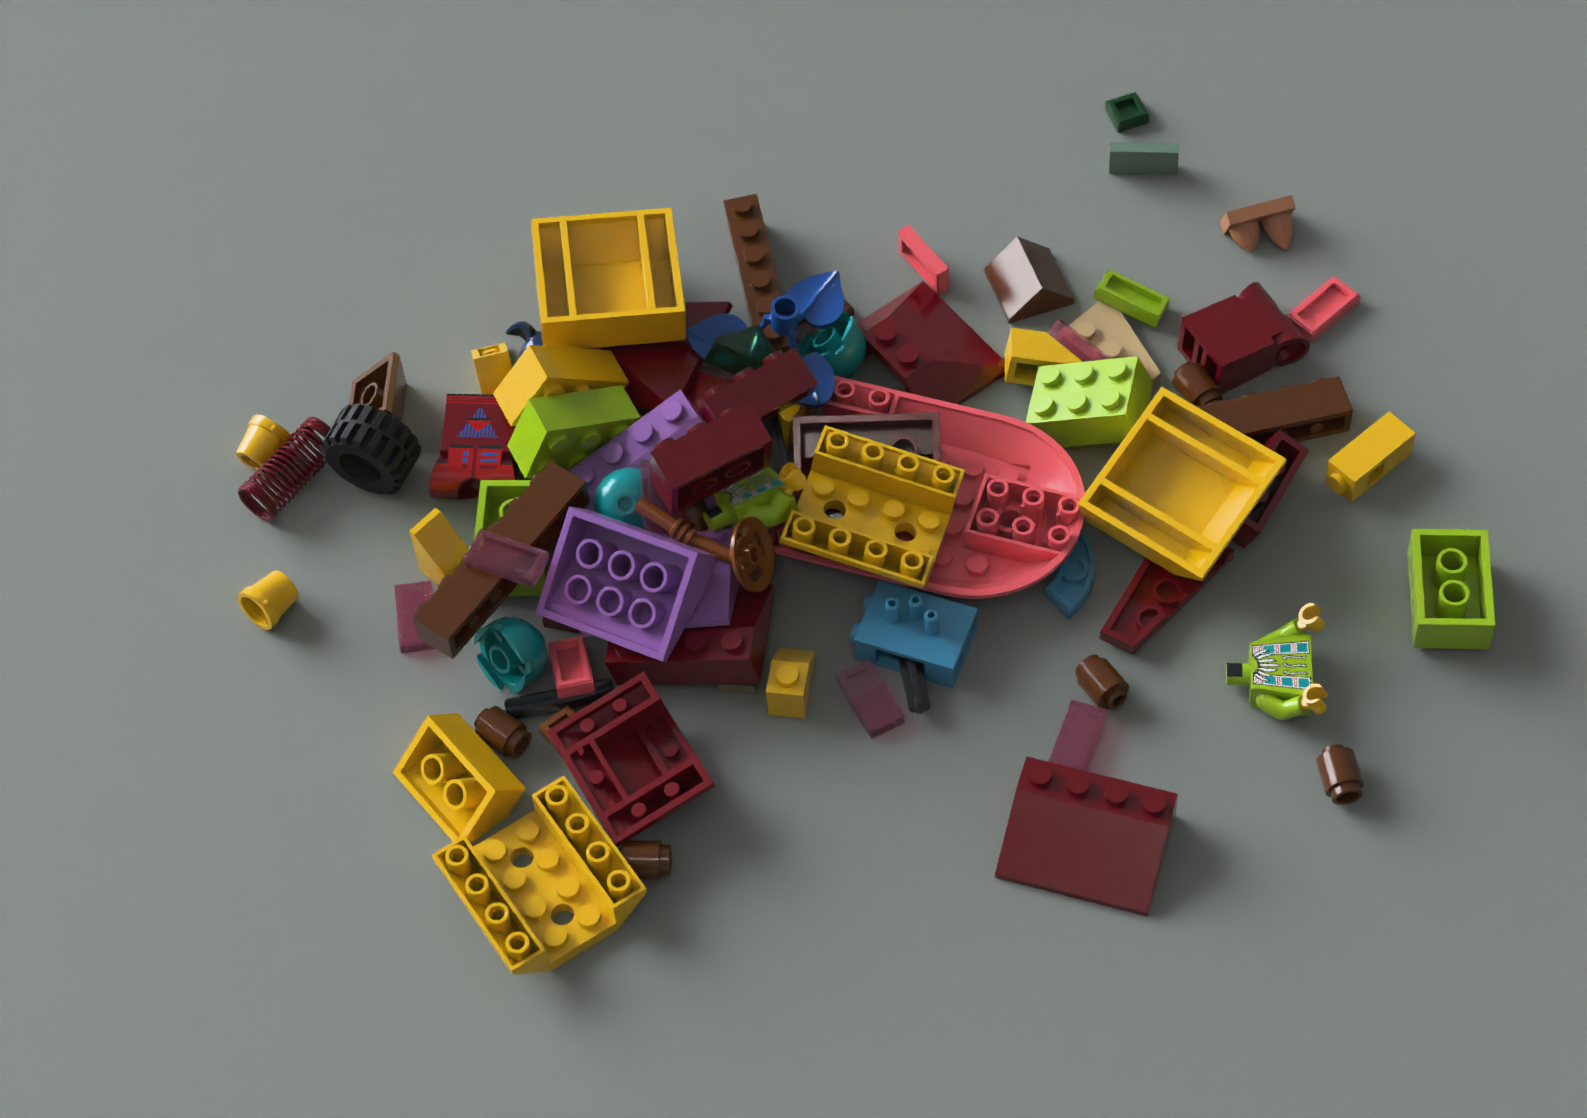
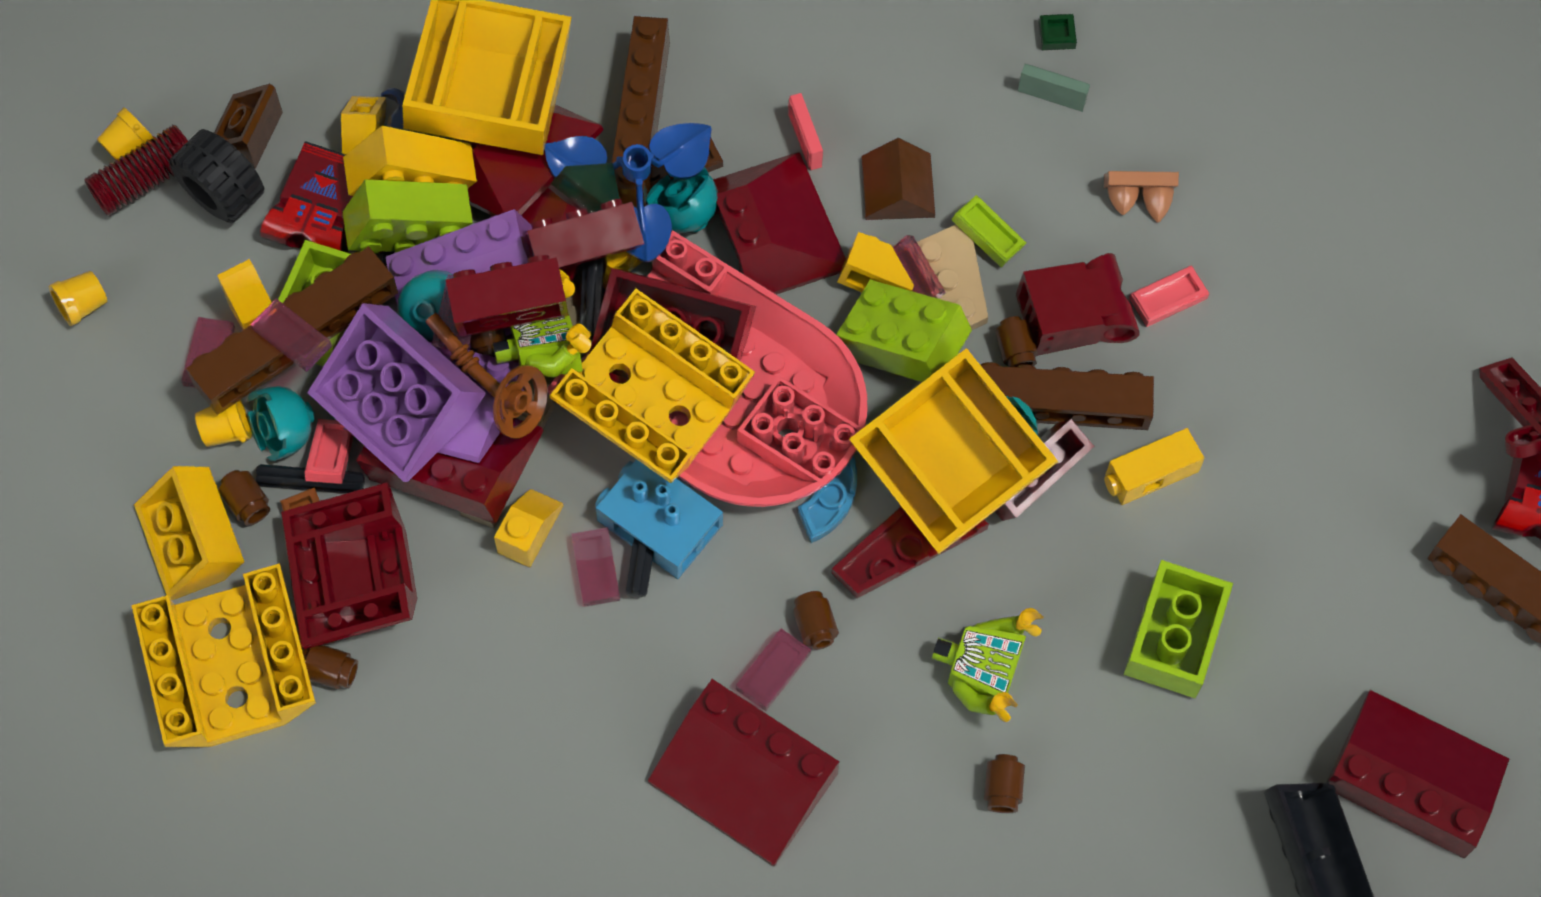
camera: 10 degrees right, 10 degrees up
none -> yellow piece [195,400,252,447]

